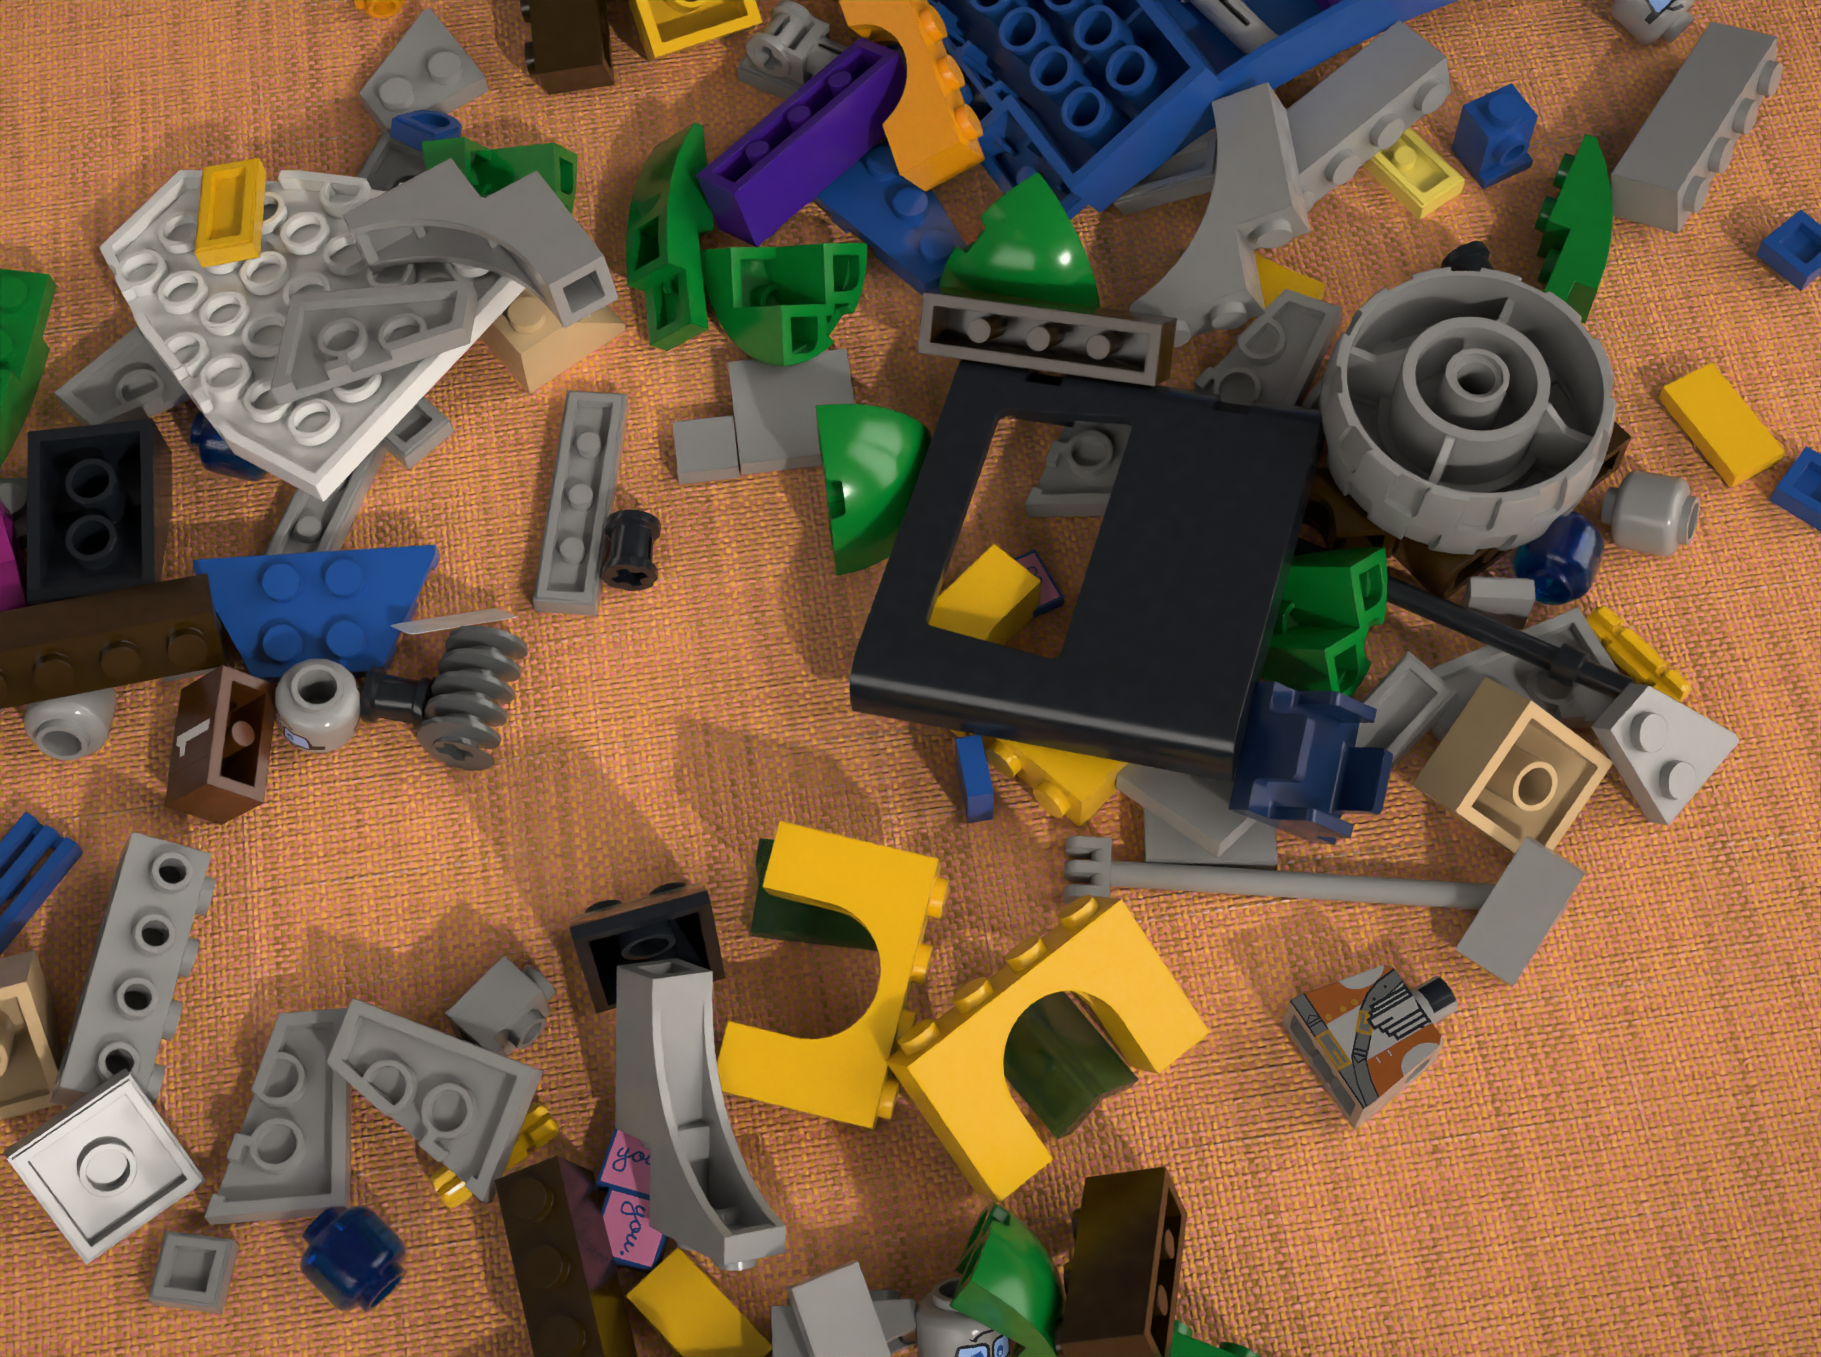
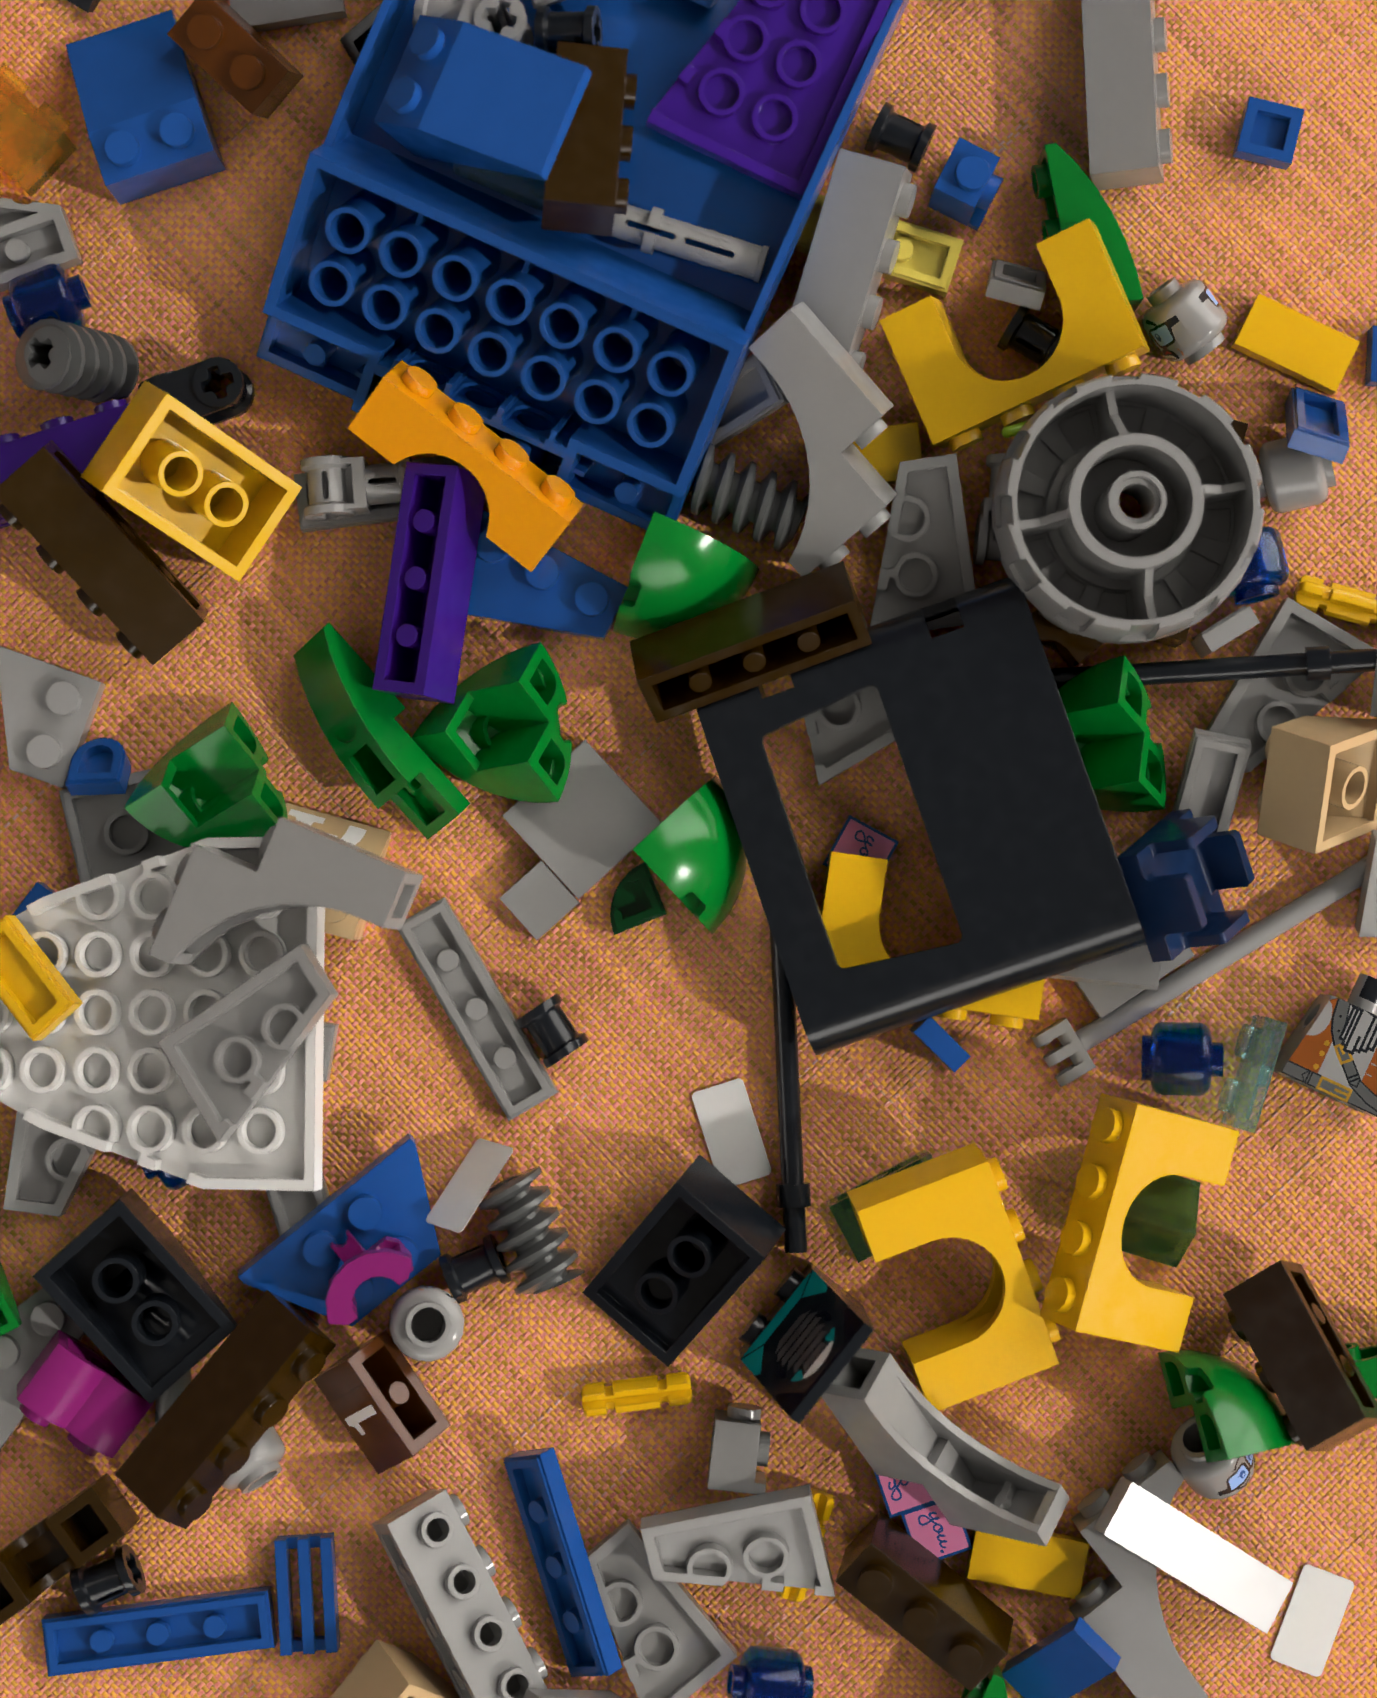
camera: 35 degrees left, 25 degrees up
none -> magenta piece [325,1230,414,1325]
none -> blue tile [503,1447,623,1677]
none -> yellow axle [581,1372,693,1417]
none -> black slope [582,1155,786,1367]
none -> dark green tile [610,862,667,935]
none -> dark grey piece [689,443,809,552]
none -> white sticker [692,1078,771,1185]
none -> black bar [770,930,811,1253]
none -> black bush [865,102,937,173]
none -> yellow arch [880,218,1150,452]
none -> light grey tile [985,259,1047,311]
none -> clear blue head [1141,1022,1224,1096]
none -> light grey head [1142,277,1227,365]
none -> clear light blue plate [1218,1015,1288,1133]
none -> blue tile [1284,387,1350,464]

